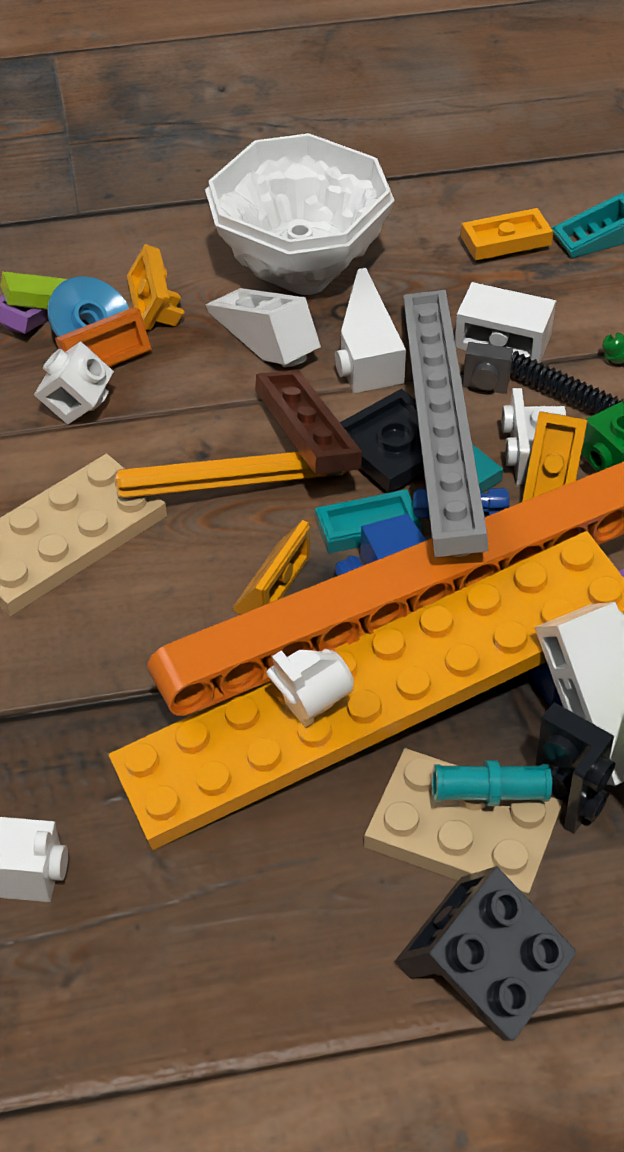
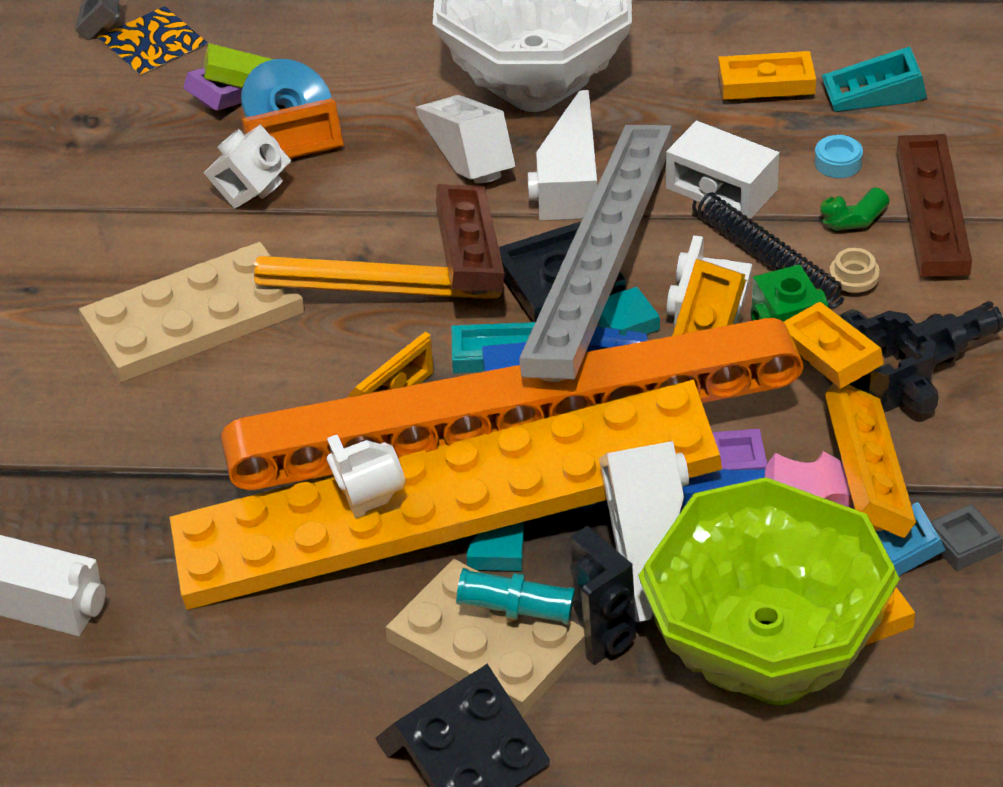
camera: 15 degrees right, 5 degrees down
light orange plate [127,244,184,330] -> none
flat silver plate [463,342,513,394] -> none
none -> teal tile [466,522,525,571]
none -> medium azure tile [814,135,863,178]

